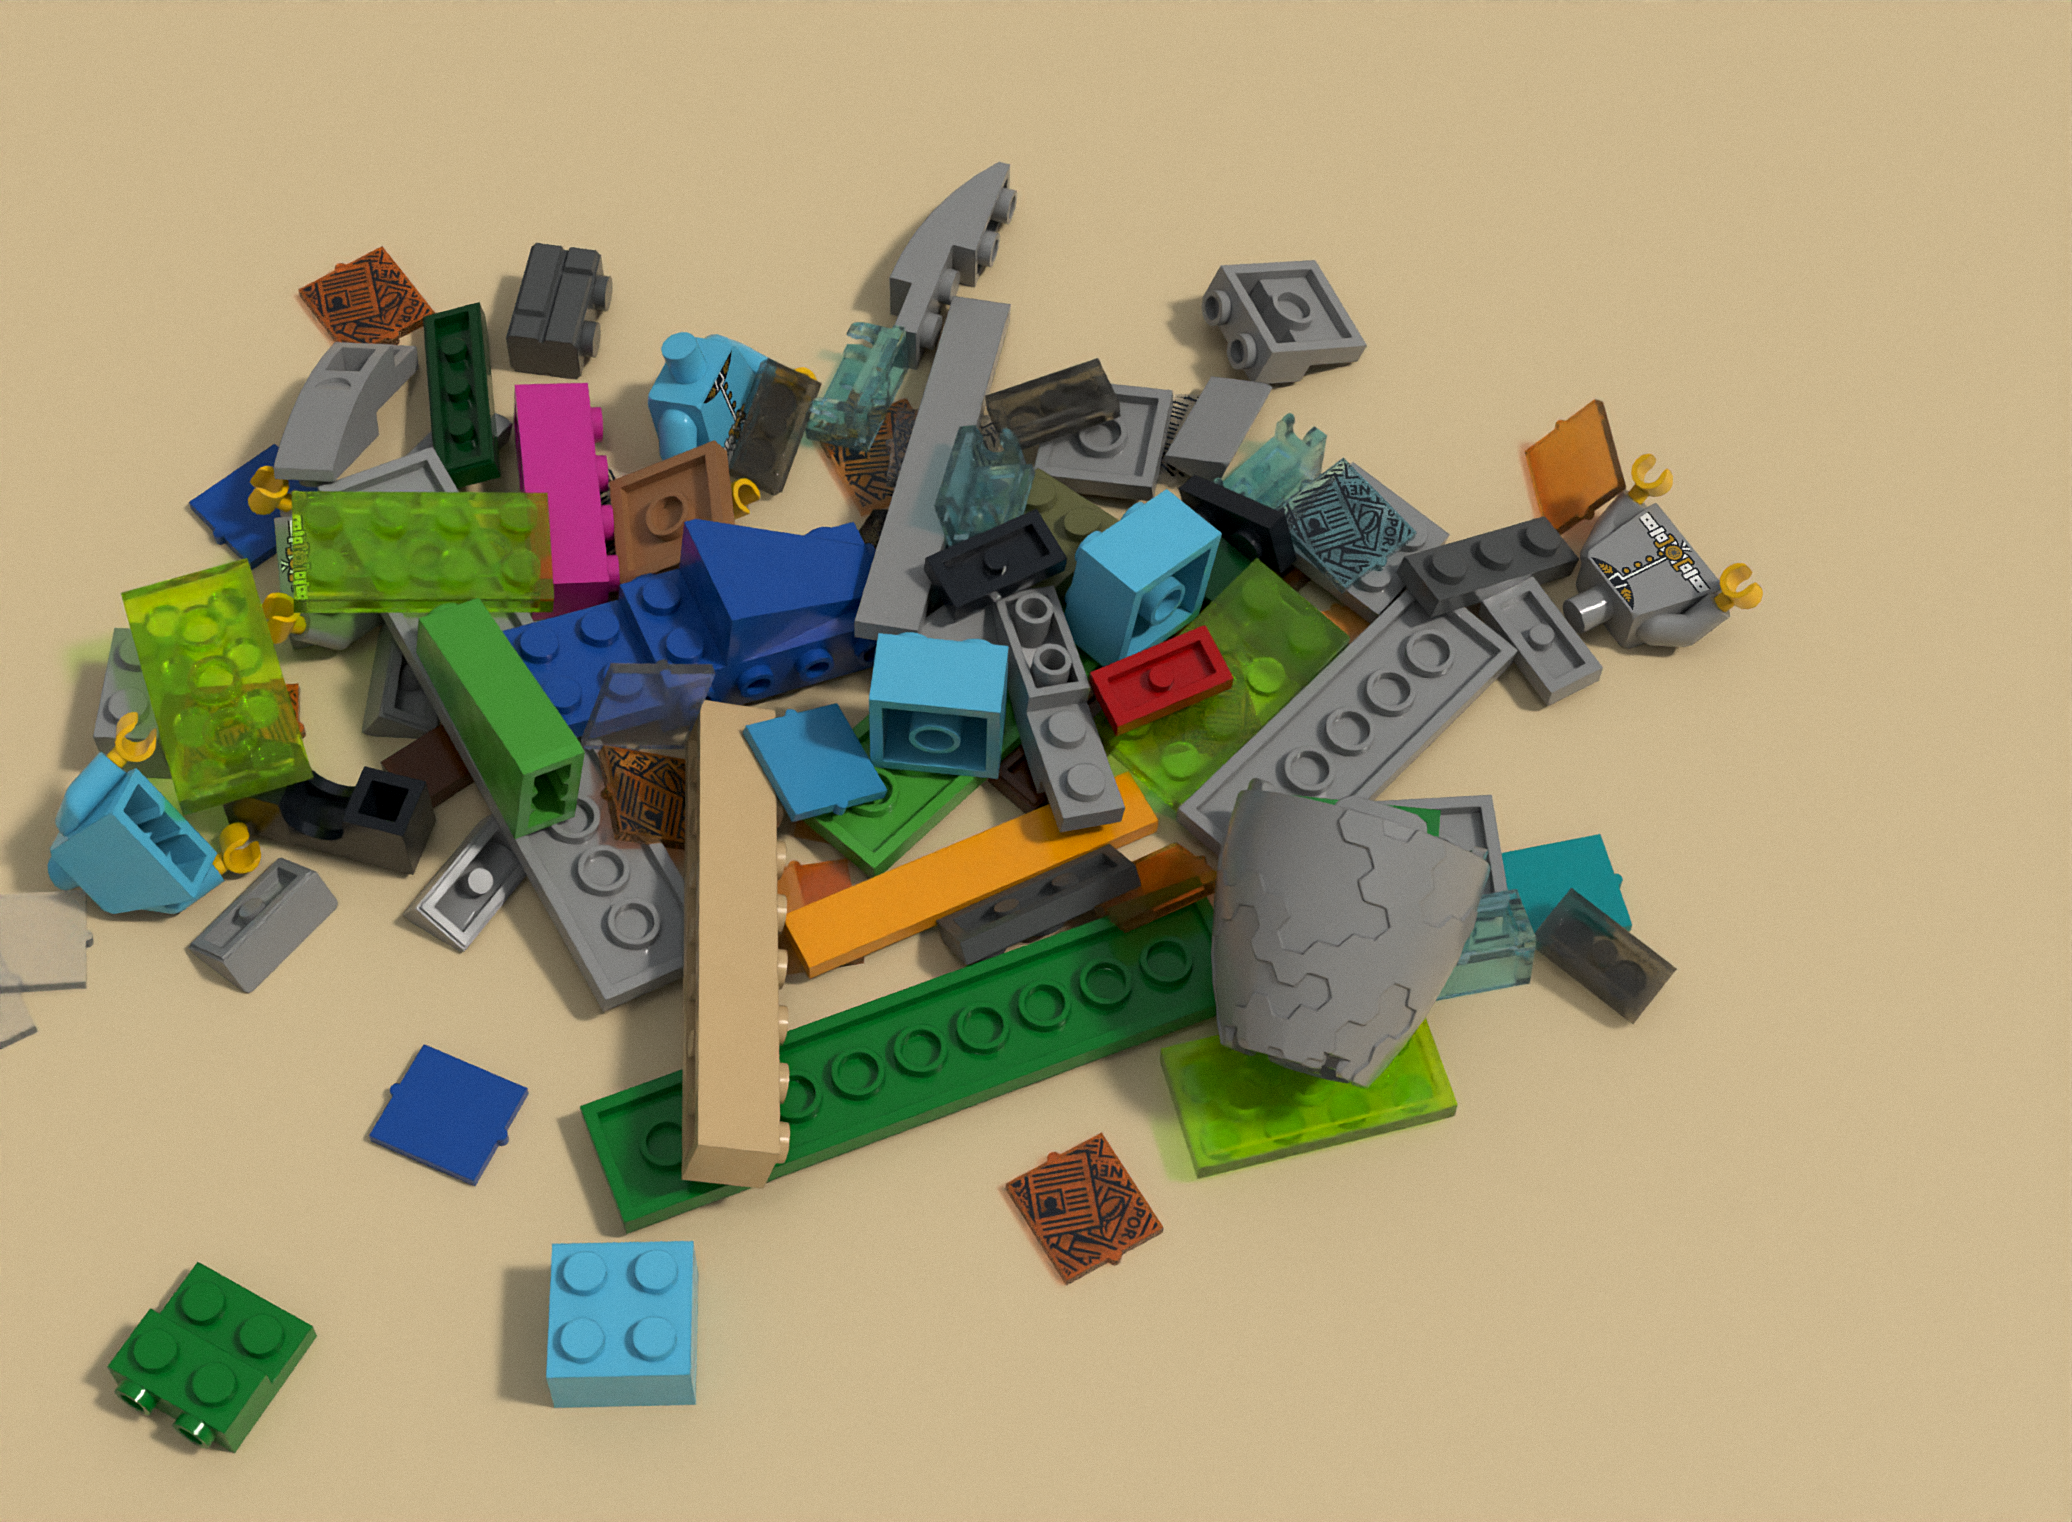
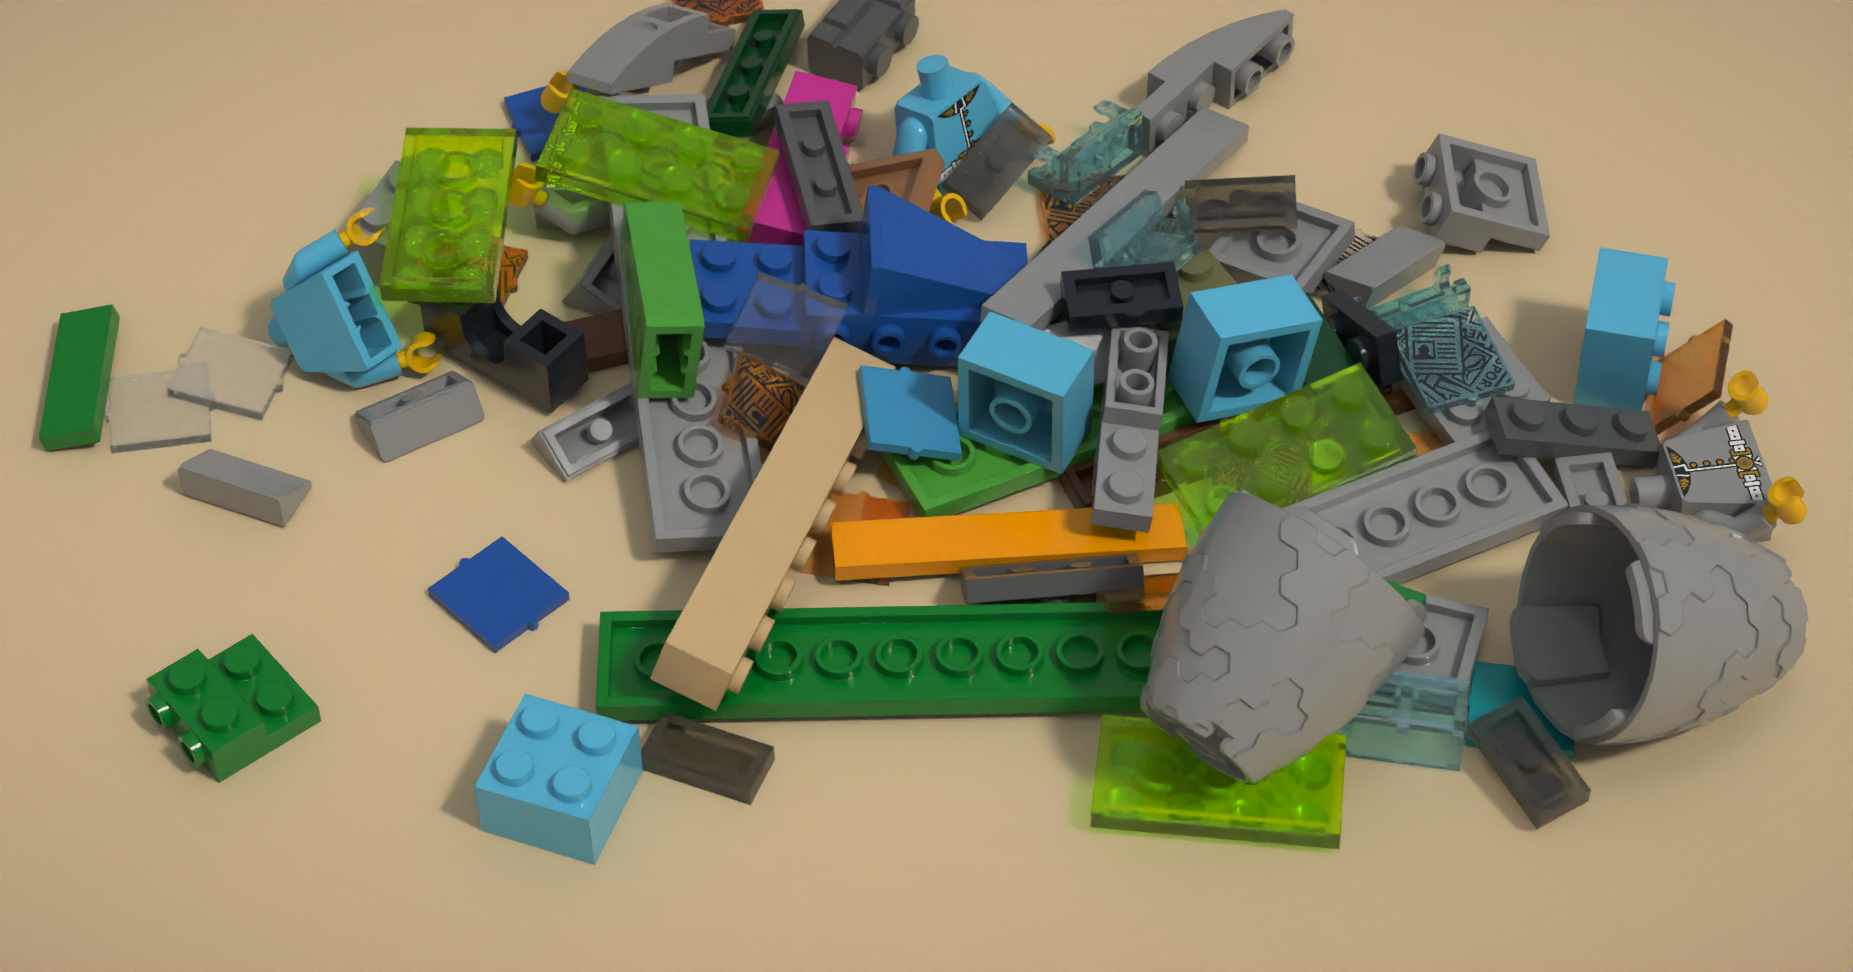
camera: 25 degrees right, 10 degrees down
clear orange piece [1005,1133,1164,1286] -> none
red plate [1089,625,1234,737] -> none
none -> light grey slope [177,449,312,527]
none -> clear smoke tile [641,713,775,805]
none -> dark grey plate [773,100,863,233]
none -> light grey piece [1509,503,1808,746]
none -> medium azure brick [1573,247,1676,410]

